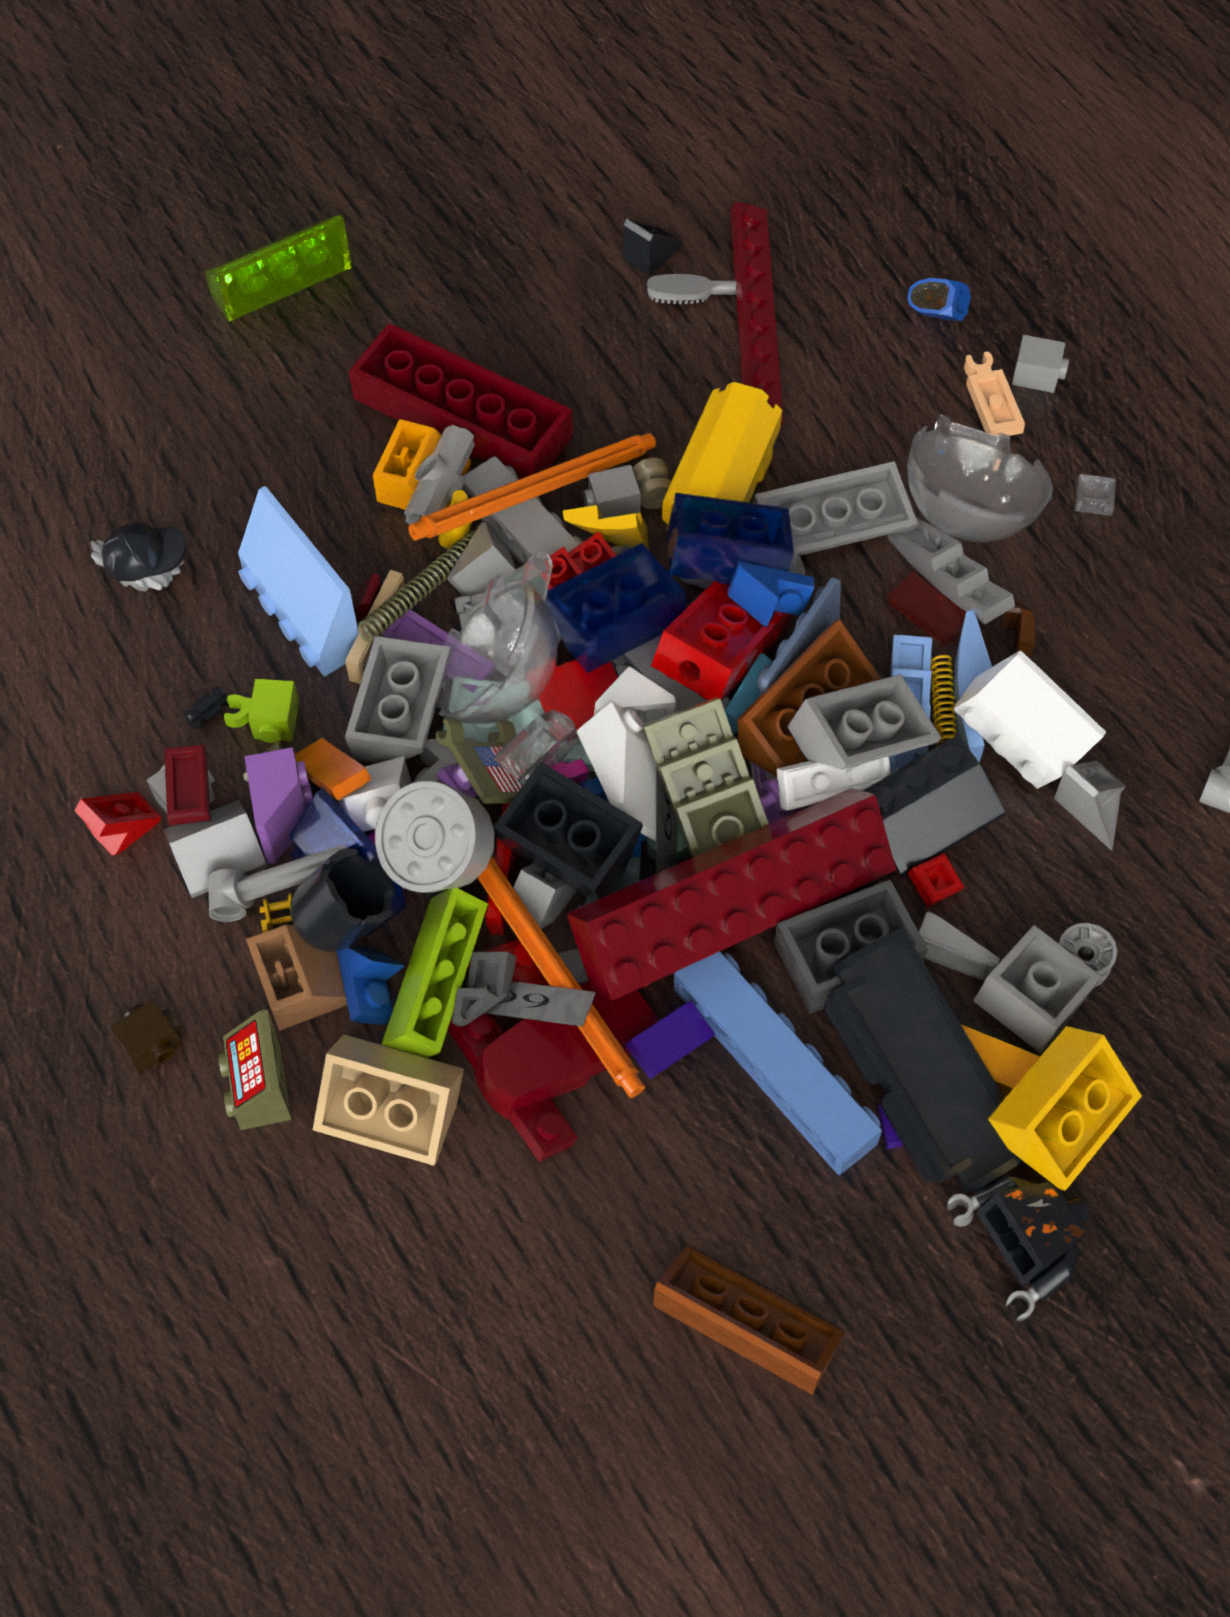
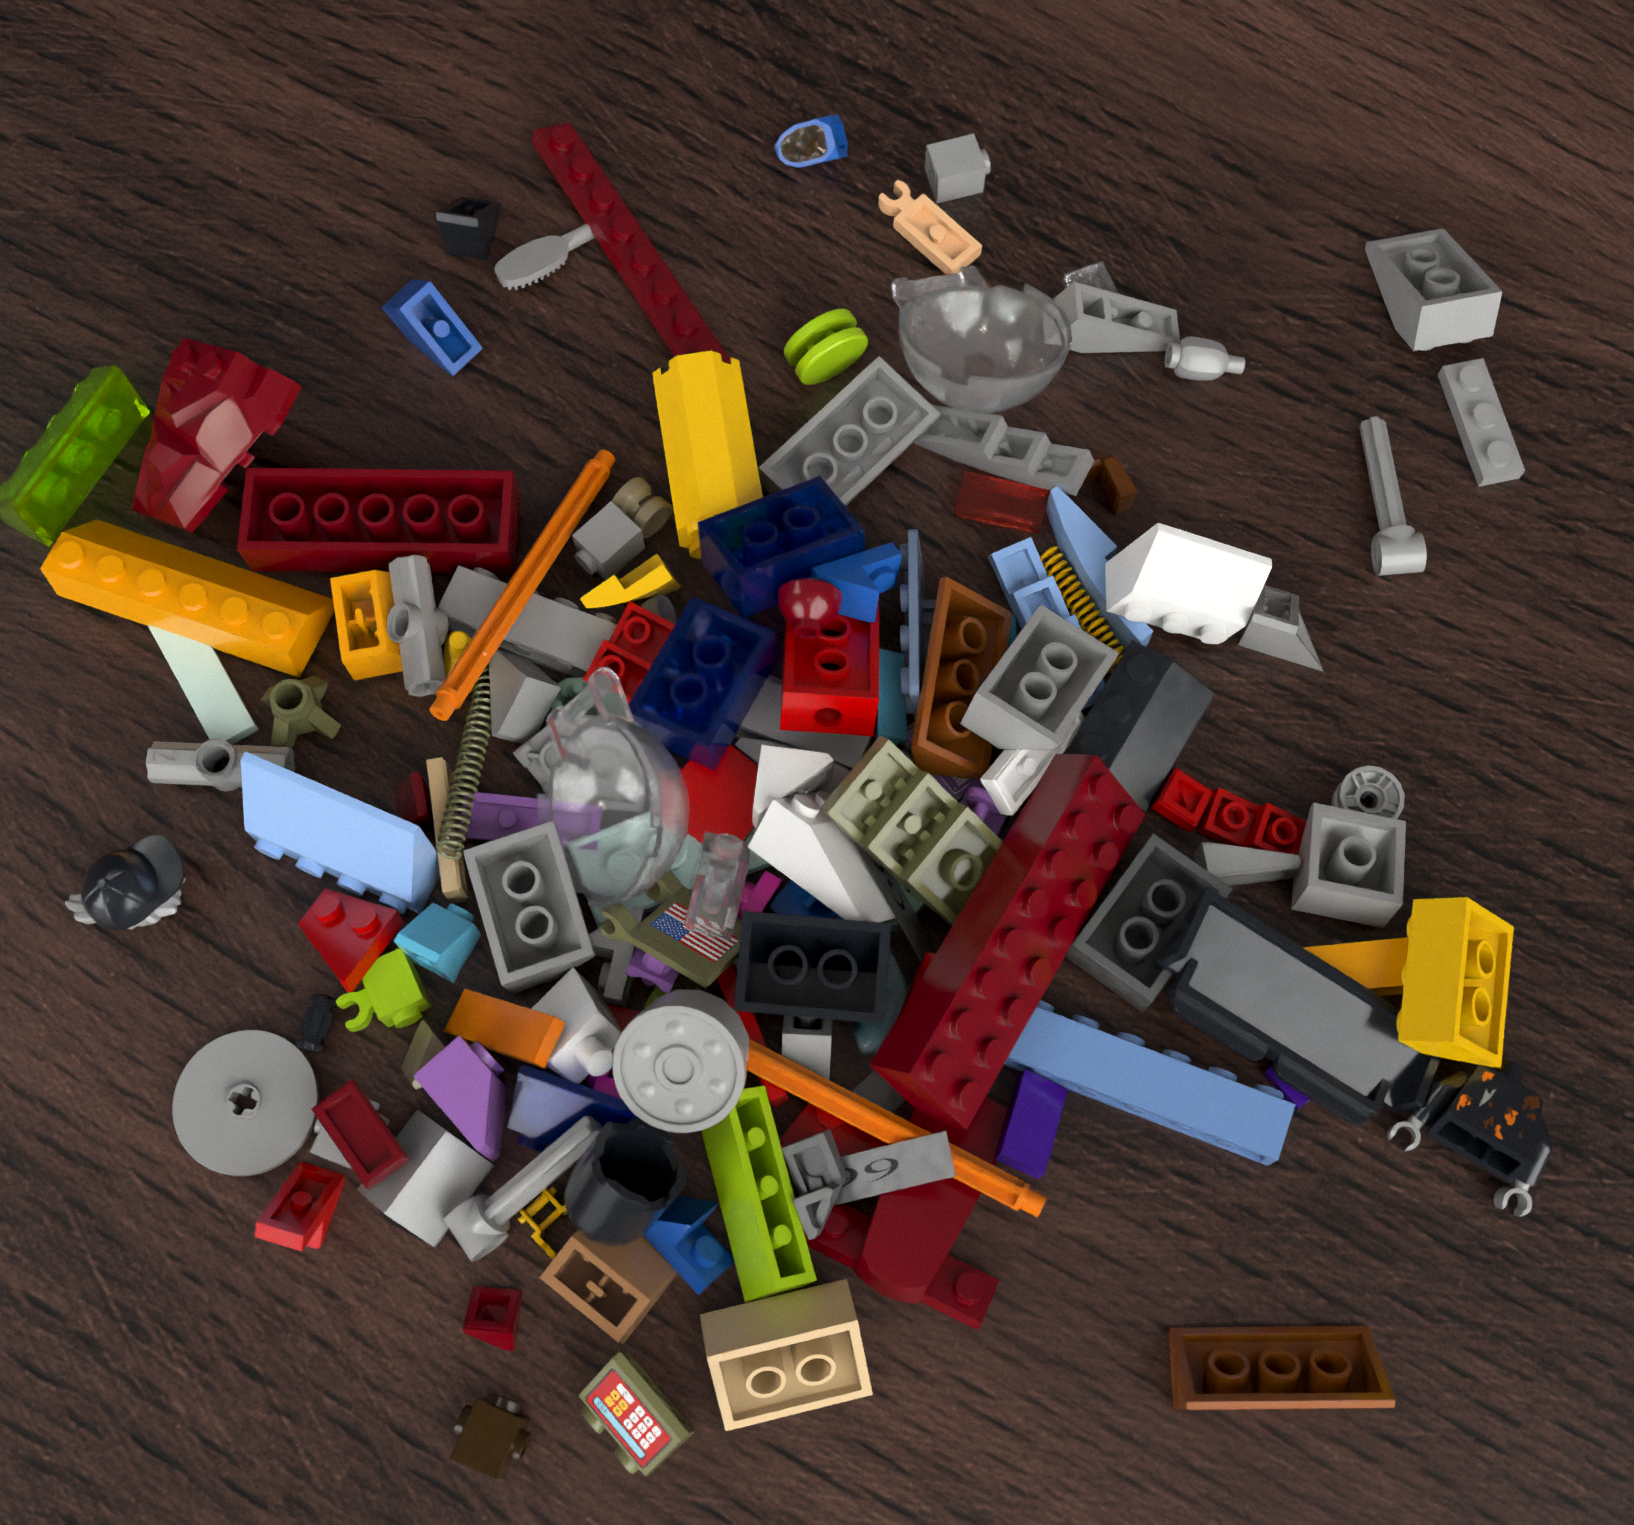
camera: 30 degrees left, 10 degrees up
none -> light orange slope [40,519,335,678]
none -> dark red wedge [132,338,302,533]
none -> light grey piece [145,738,296,792]
none -> light aqua tile [147,624,259,745]
none -> light grey piece [172,1030,320,1176]
none -> olive rock [260,675,341,748]
none -> red wing [298,888,404,993]
none -> blue slope [381,280,483,376]
none -> medium azure slope [393,903,482,983]
none -> dark red slope [462,1286,523,1351]
none -> dark red brick [778,578,843,639]
none -> lime head [784,308,868,385]
none -> light grey slope [1044,282,1180,353]
none -> light grey plant [1164,337,1245,381]
none -> red slope [1197,787,1307,855]

